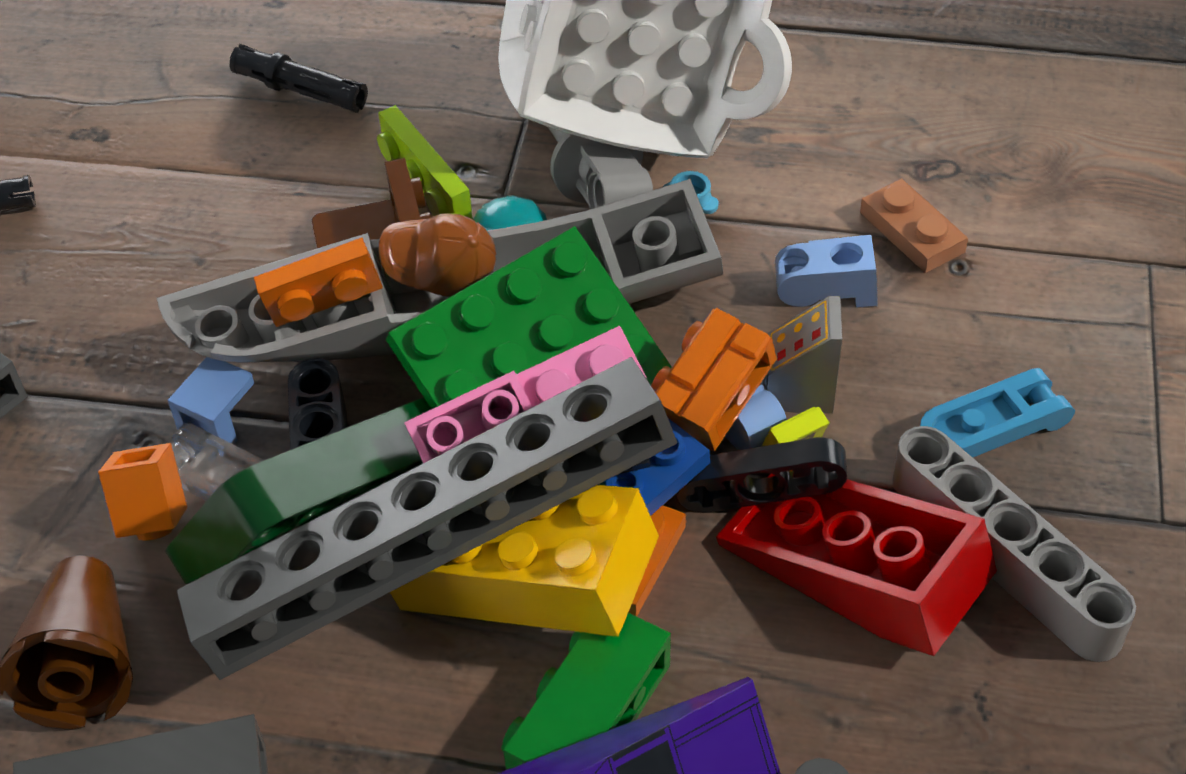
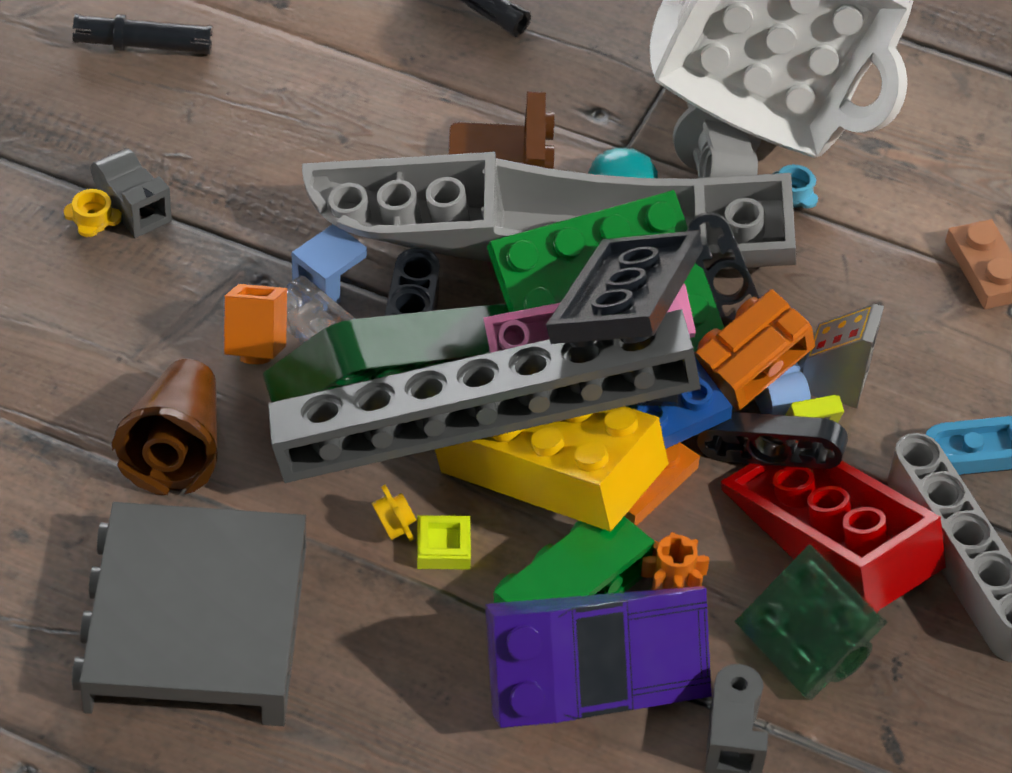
camera: 10 degrees right, 0 degrees up
orange plate [254,237,383,327] -> none
lime plate [377,105,473,219] -> none
dark orange piece [379,213,496,297] -> none
light blue leg [775,235,878,307] -> none
none -> yellow plate [371,484,417,542]
none -> neon yellow tile [417,515,471,570]
none -> black plate [546,230,703,347]
none -> orange gear [641,532,709,590]
none -> black beam [687,212,760,327]
none -> clear green plate [734,544,888,700]

